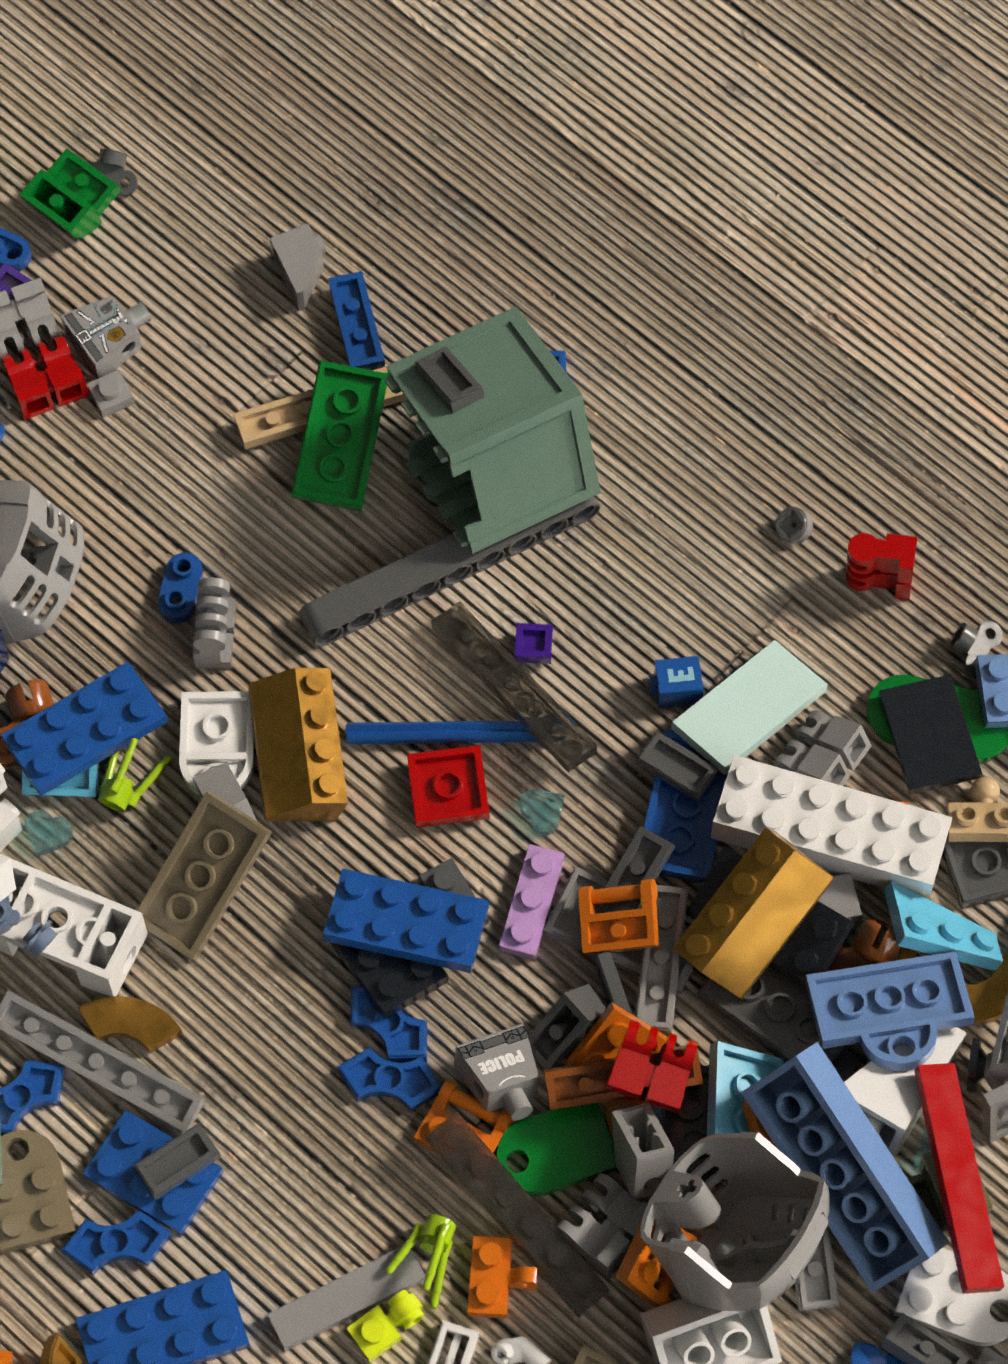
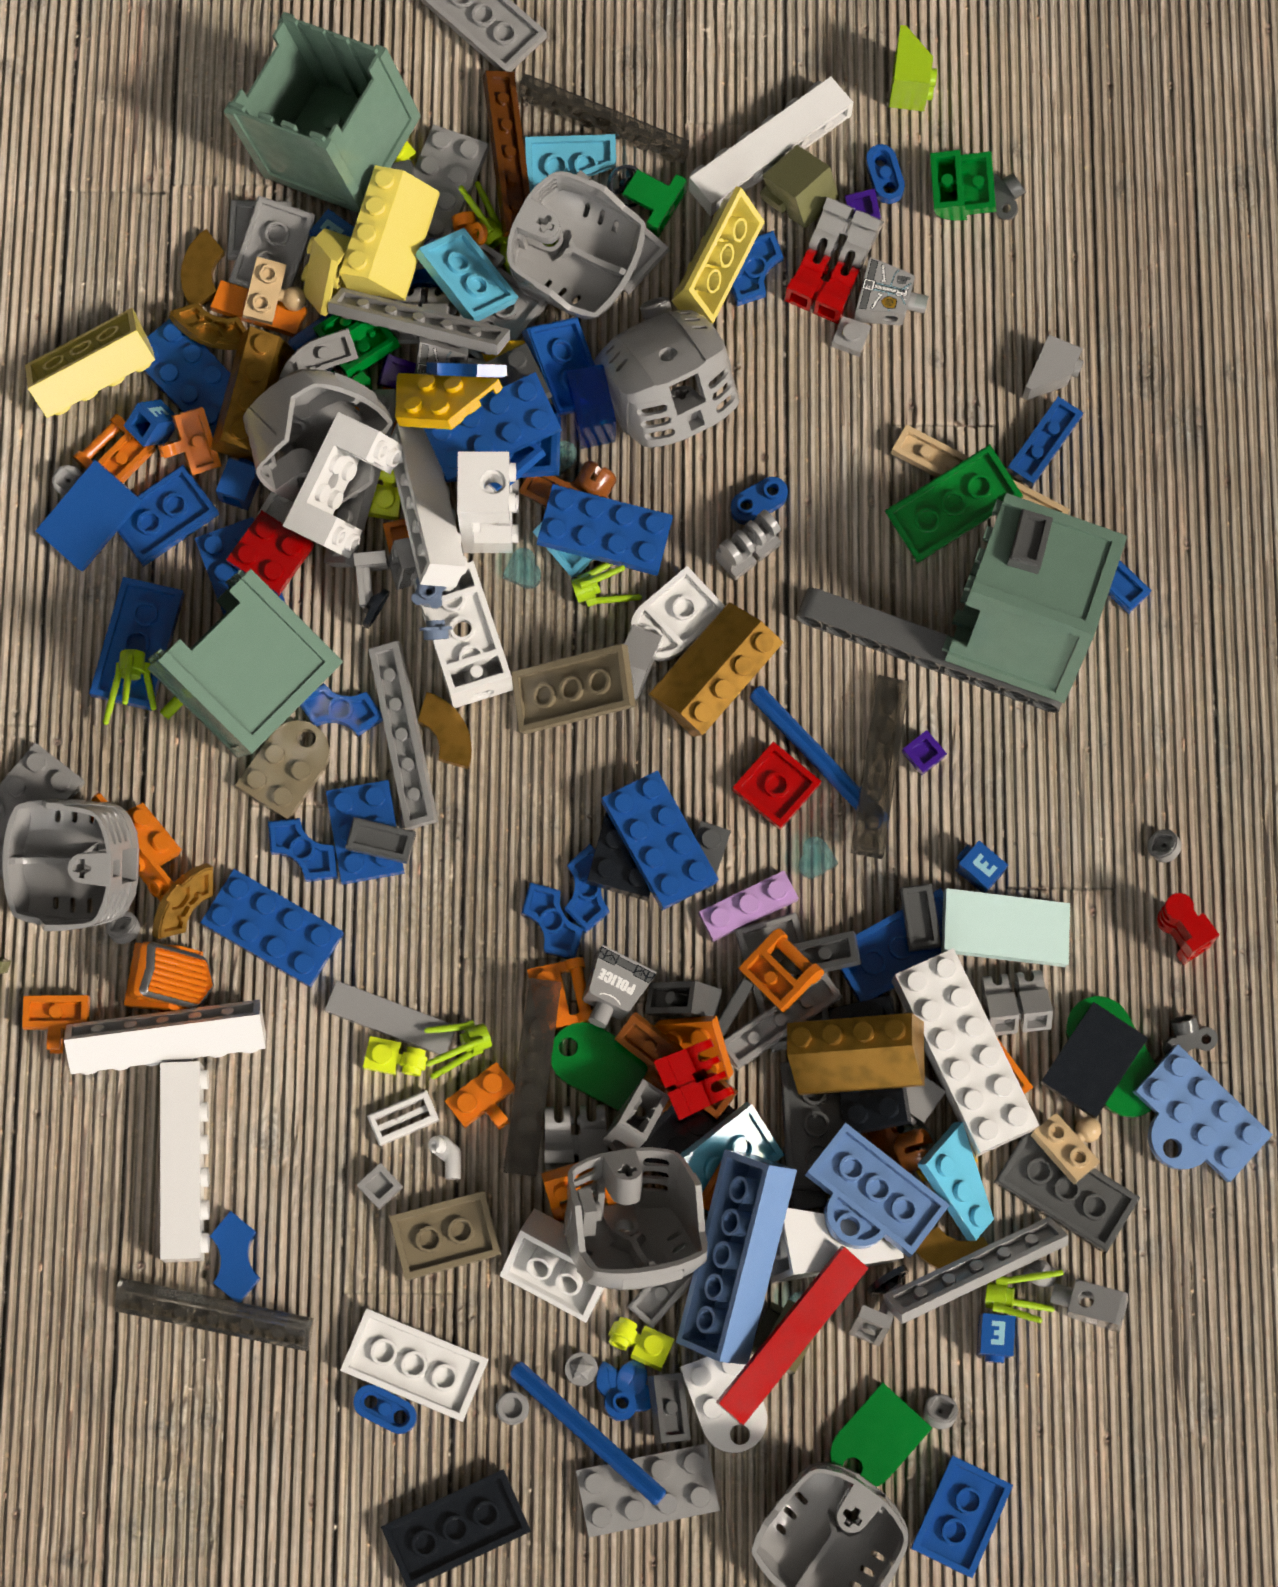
camera: 45 degrees right, 10 degrees up
none -> neon yellow plate [608,1317,675,1372]

